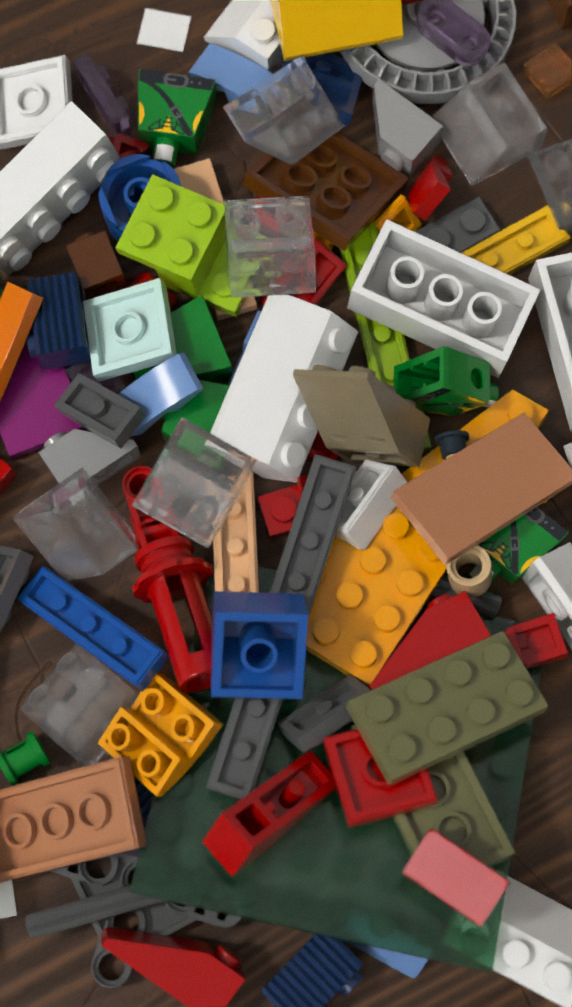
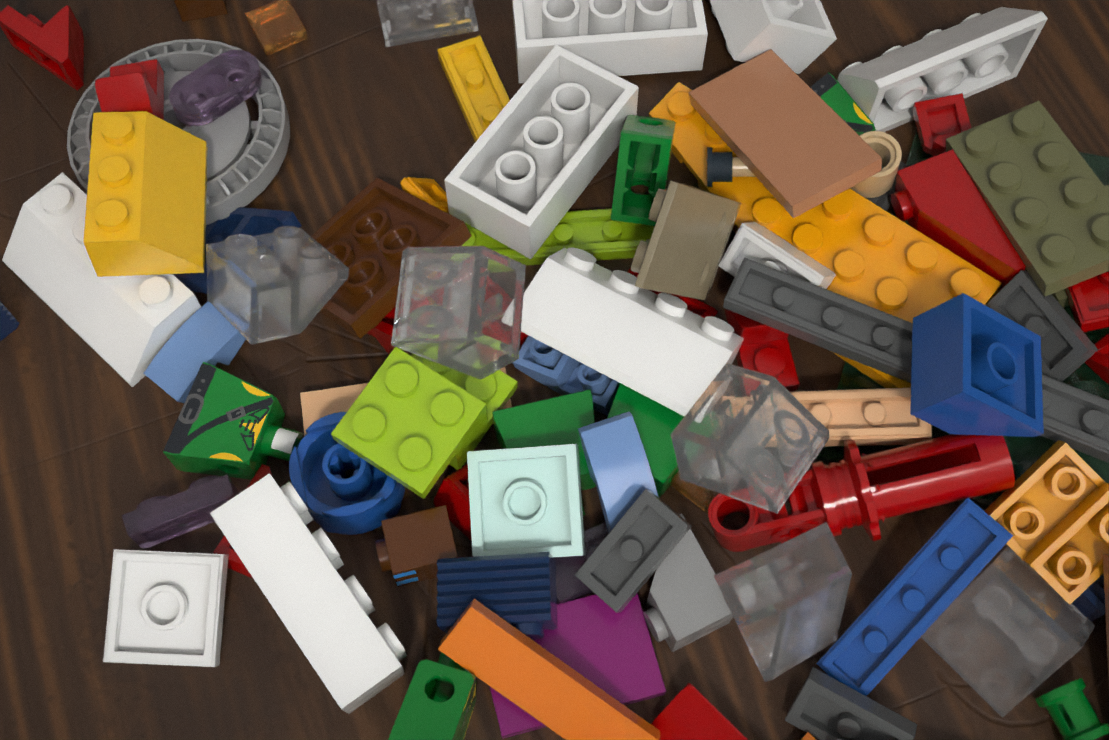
camera: 85 degrees left, 10 degrees down
white sticker [137,8,191,52] -> none
light grey slope [372,79,443,178] -> none
red slope [408,154,453,221] -> none
dark grey plate [415,197,500,253] -> none
clear slope [432,62,547,186] -> none

